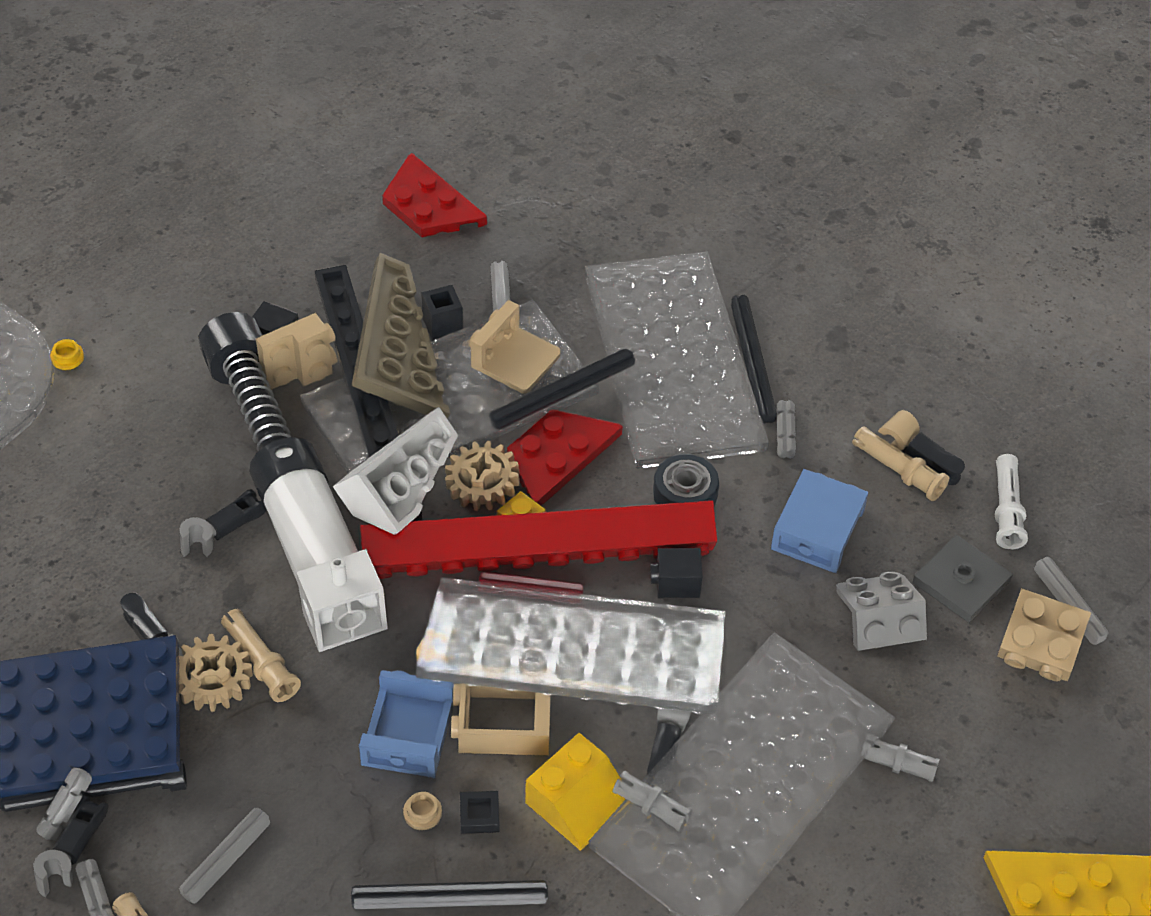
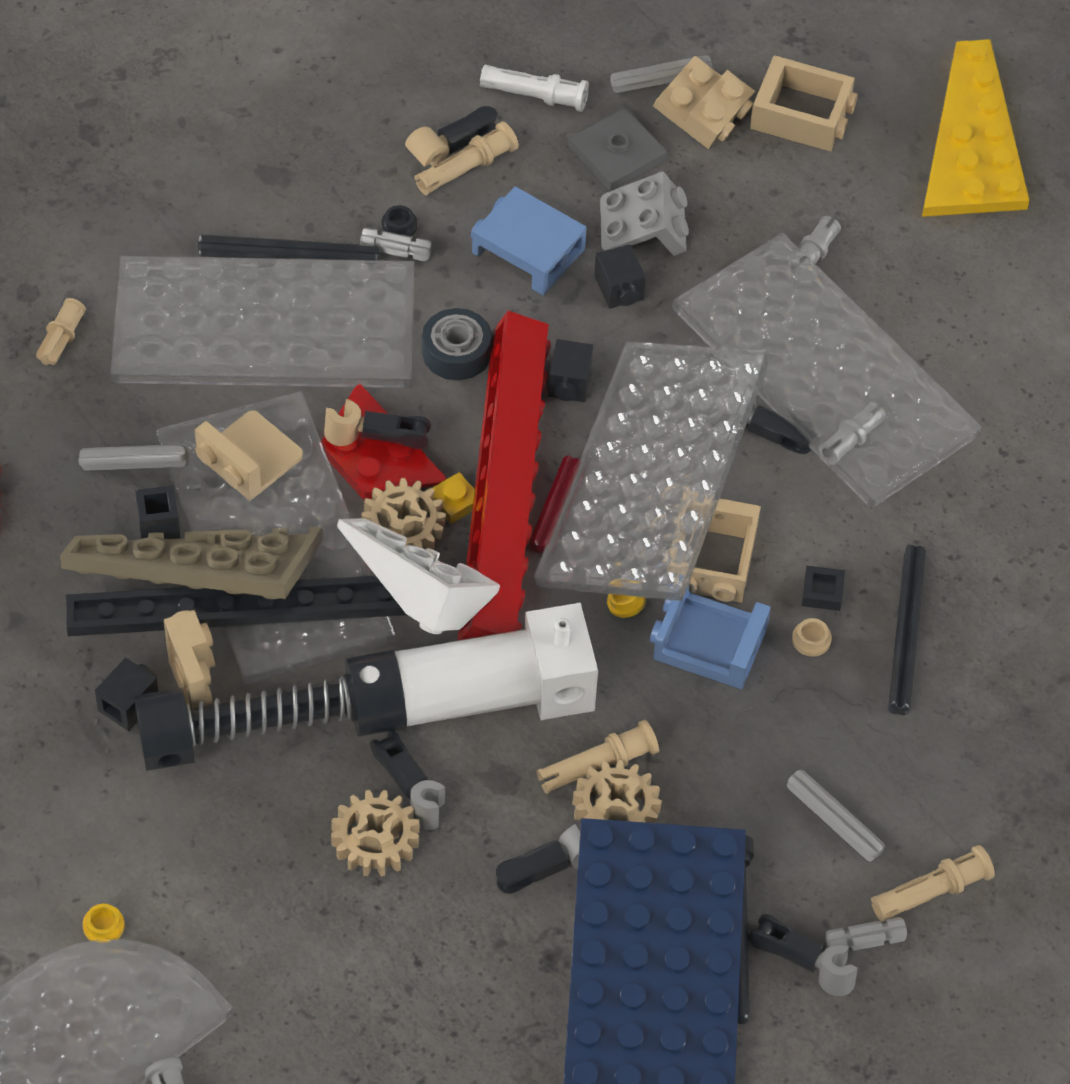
camera: 80 degrees left, 5 degrees up
light grey axle [36,768,92,840] -> none
black axle [489,348,635,430] -> none
yellow slope [525,733,632,851] -> none
none -> tan axle [36,298,86,366]
none -> piece [324,399,431,449]
none -> tan gear [331,790,419,877]
none -> black plate [381,205,417,237]
none -> black brick [594,244,646,309]
none -> tan window [750,55,858,151]

